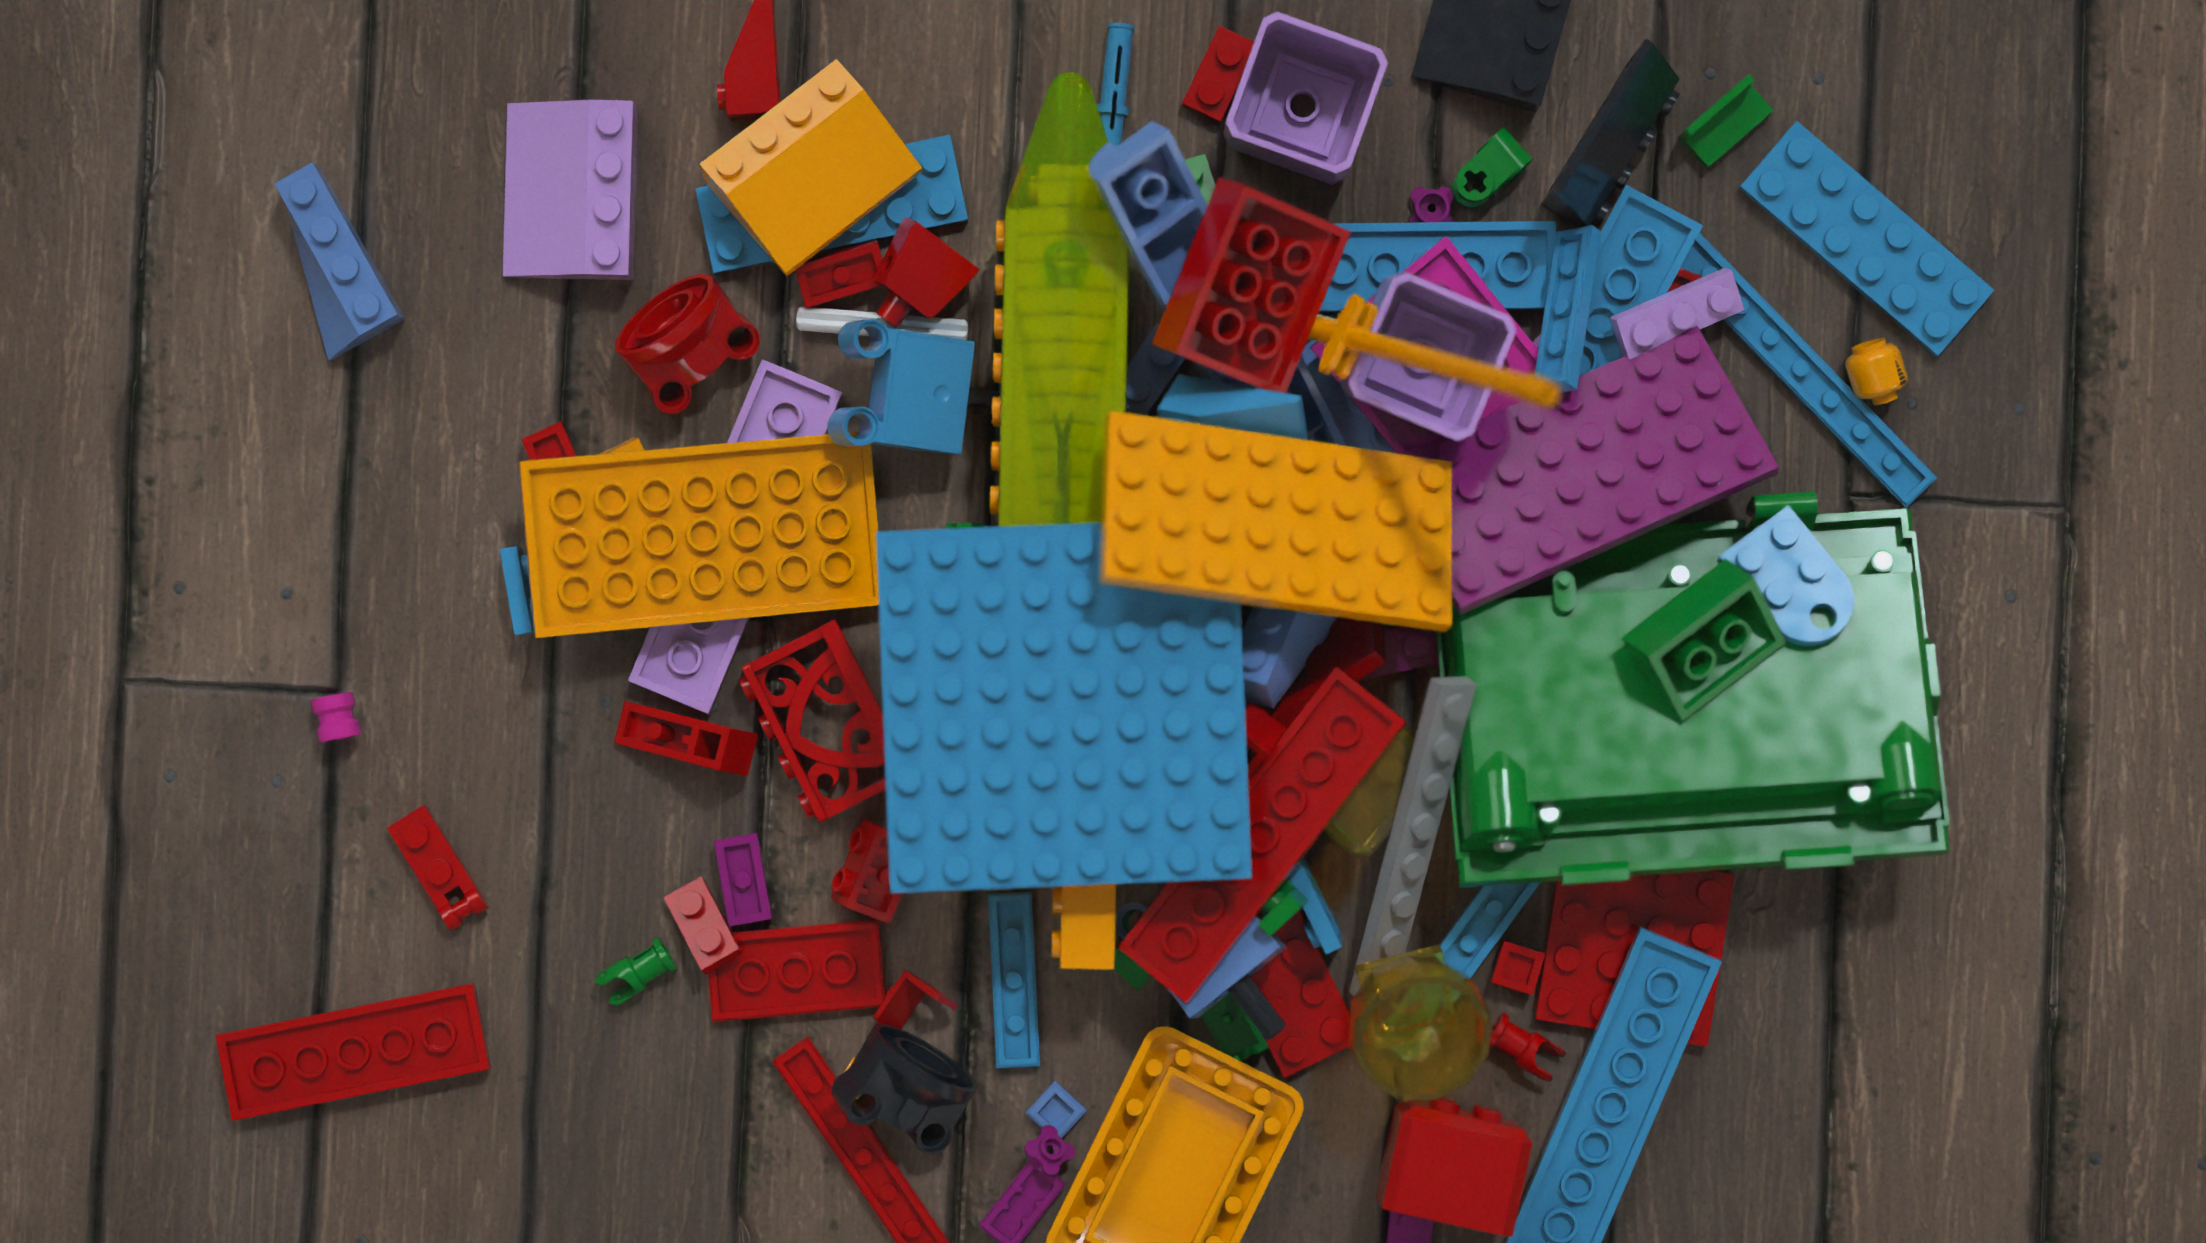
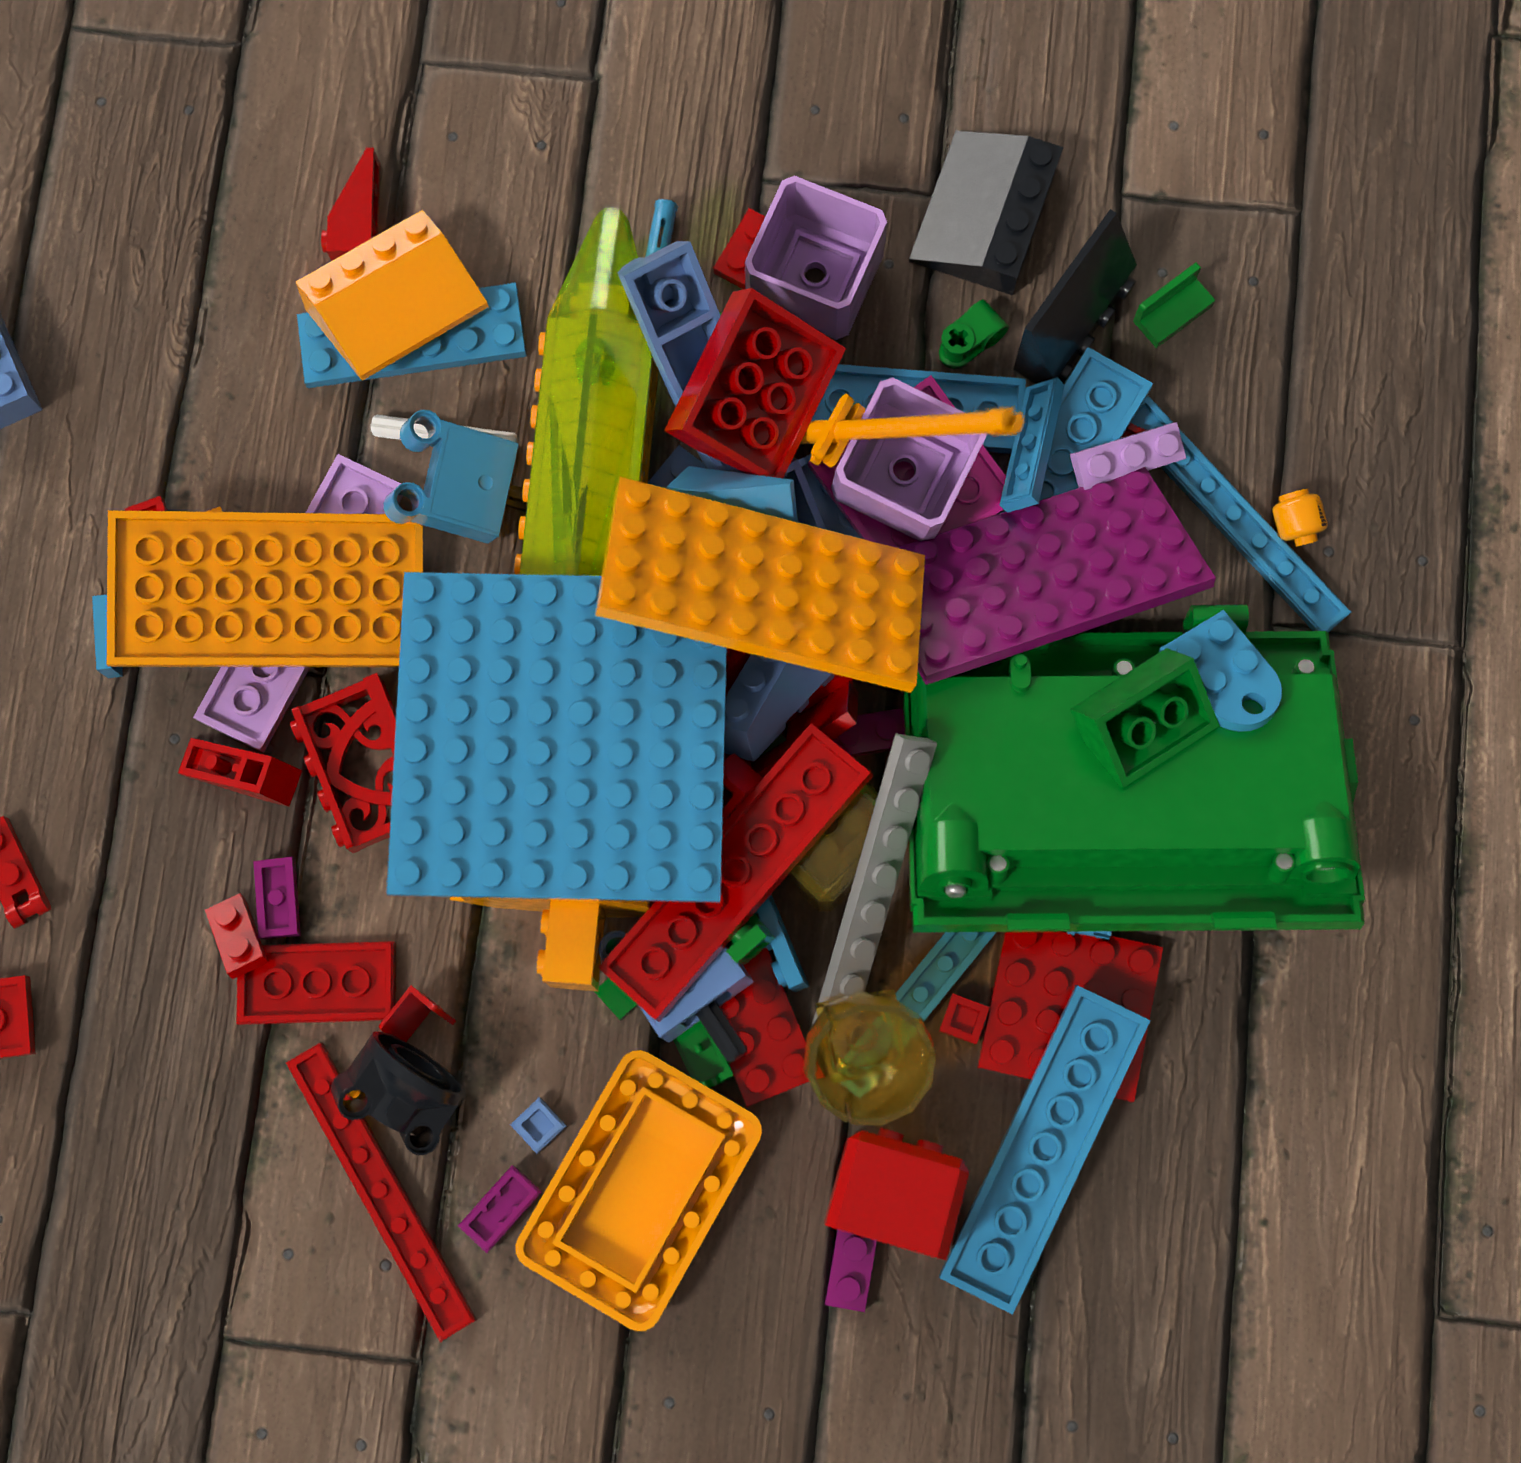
camera: 10 degrees right, 10 degrees down
lavender slope [503,100,638,280] -> none
green piece [595,937,678,1006] -> none
red piece [615,273,760,414] -> none
red plate [795,240,883,308] -> none
red bracket [831,819,903,924] -> none
red torso [874,217,980,329] -> none
dark azure tile [988,891,1040,1068] -> none
magenta plate [1024,1125,1075,1176] -> none
magenta plate [1410,186,1453,223] -> none
red piece [1483,1012,1566,1082] -> none
dark azure plate [1738,121,1994,357] -> none

